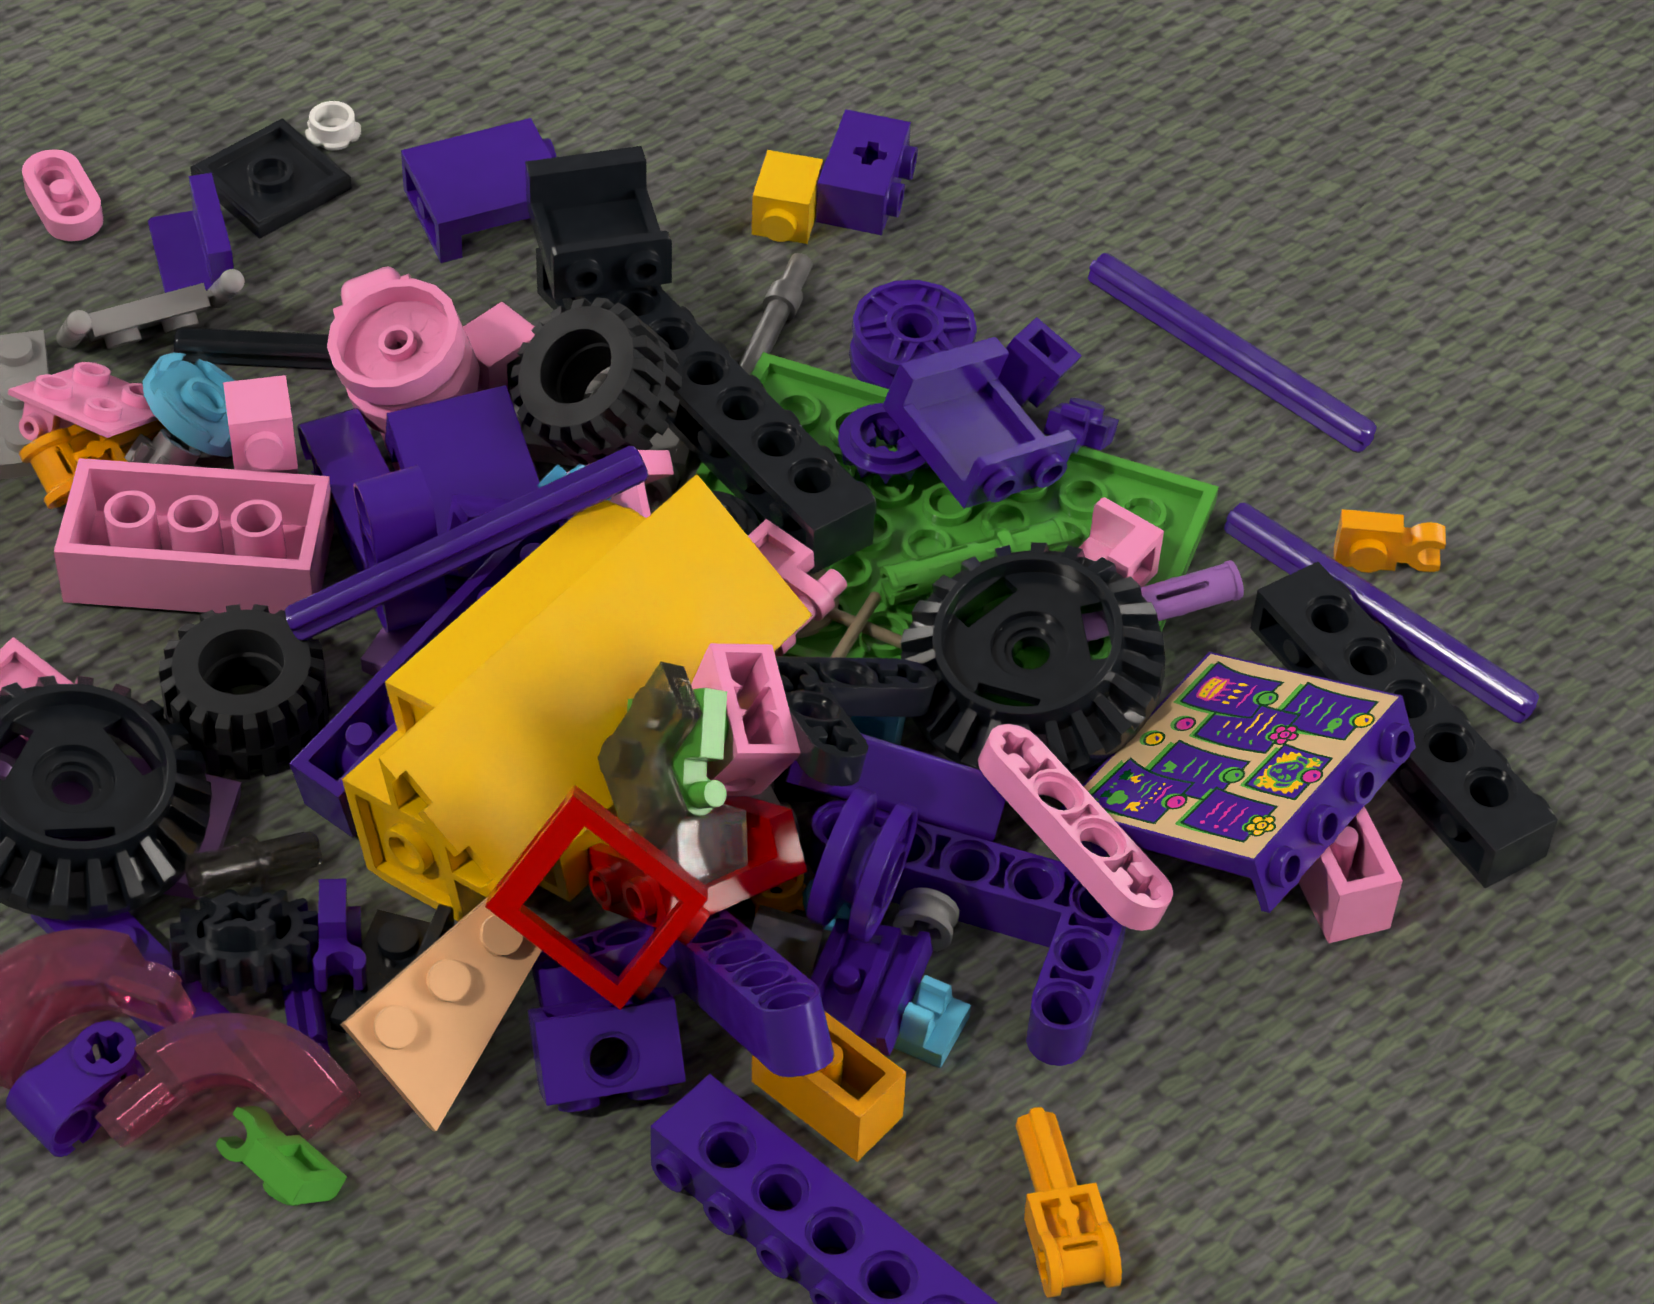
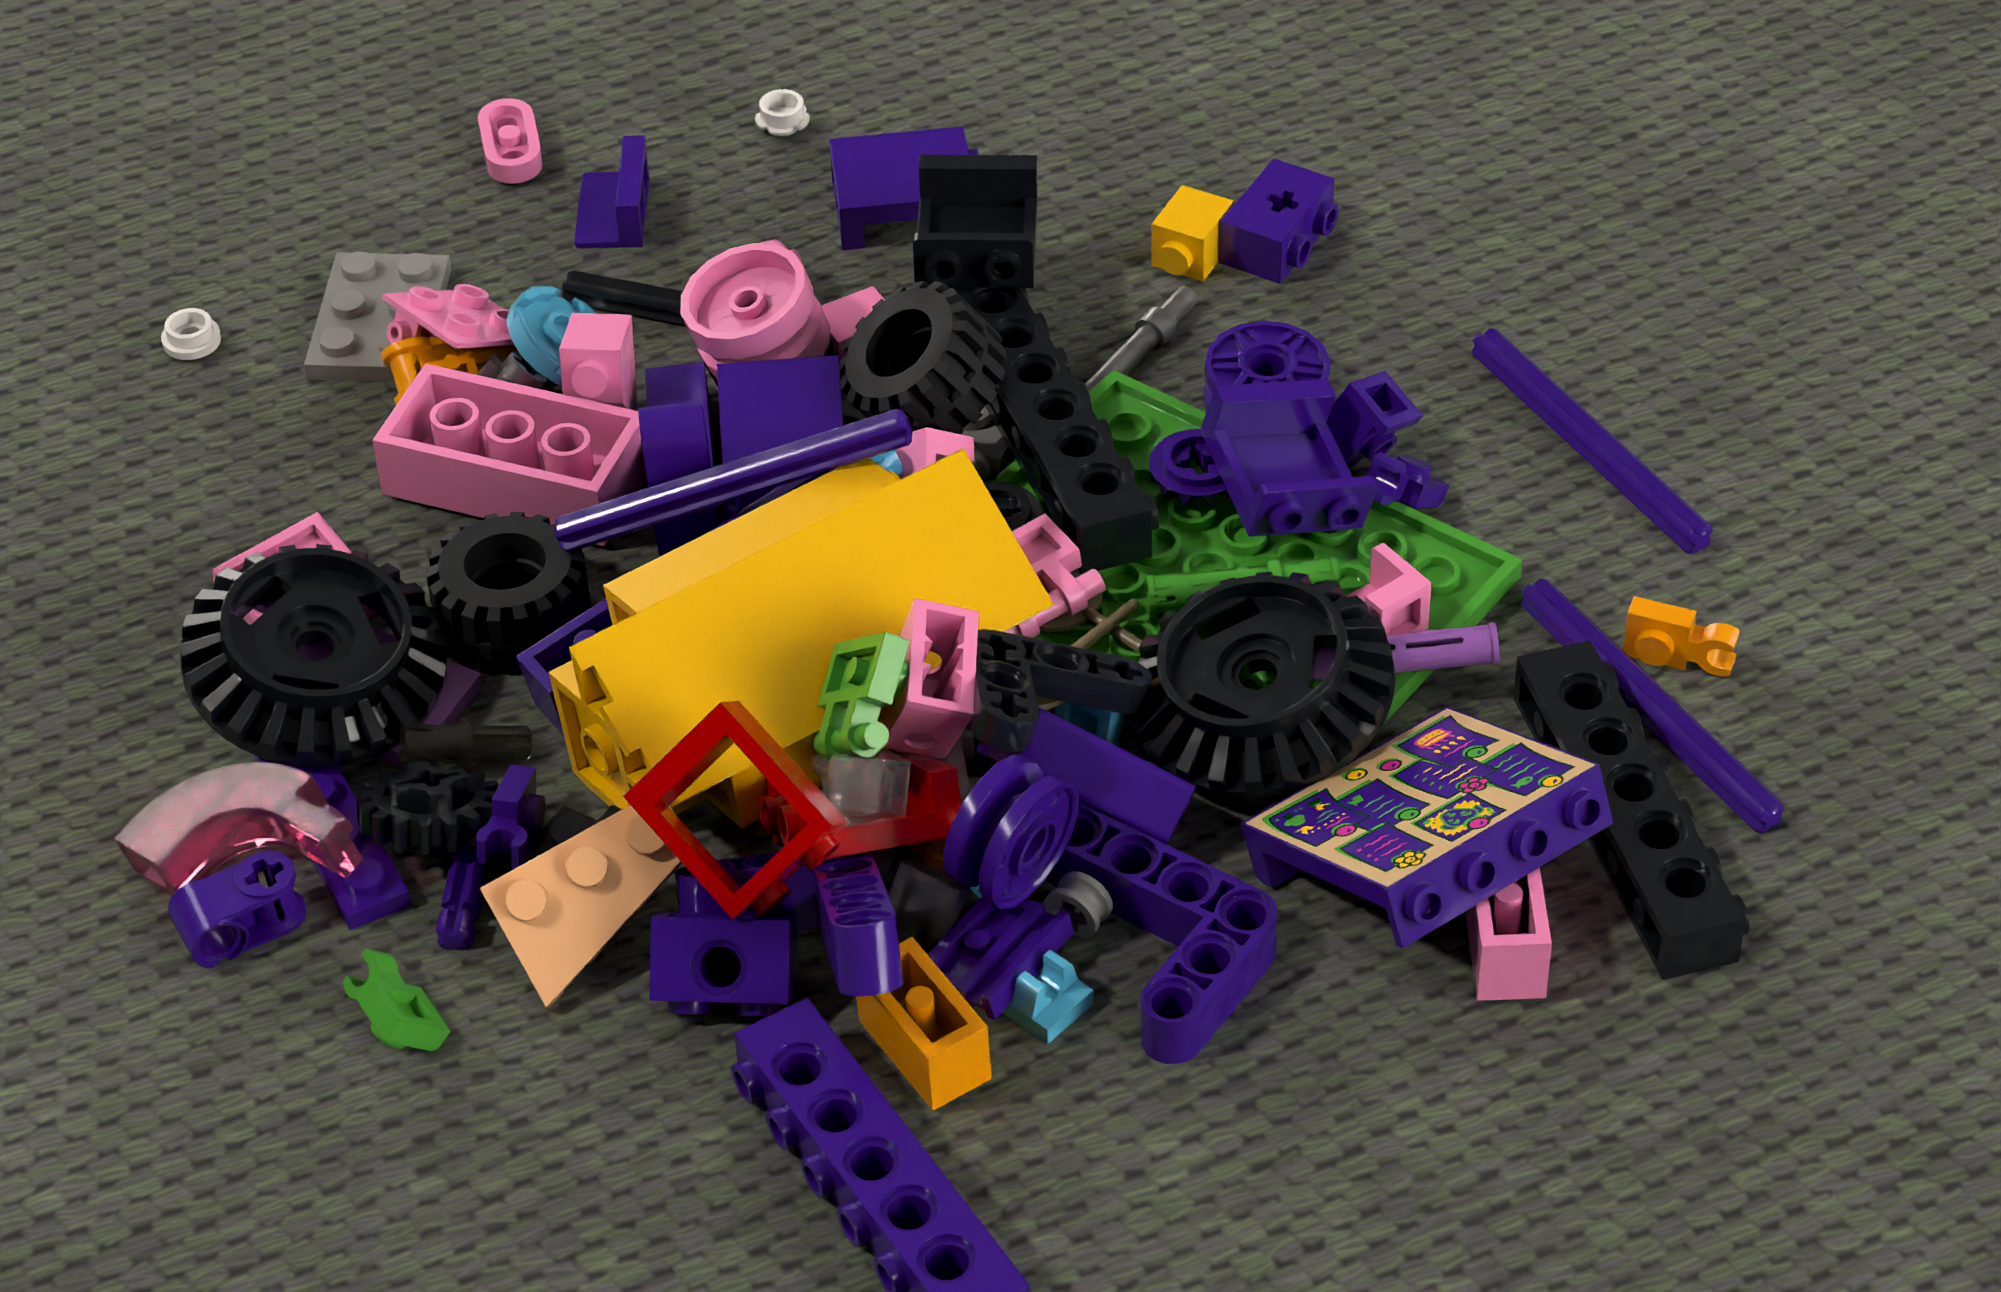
camera: 20 degrees right, 5 degrees down
light grey plate [56,269,245,349] -> none
clear pink arch [95,1013,362,1149] -> none
black tile [190,118,352,239] -> none
clear smoke plate [597,661,702,851] -> none
bright pink beam [978,724,1173,931] -> none
light orange connector [1016,1107,1122,1298] -> none

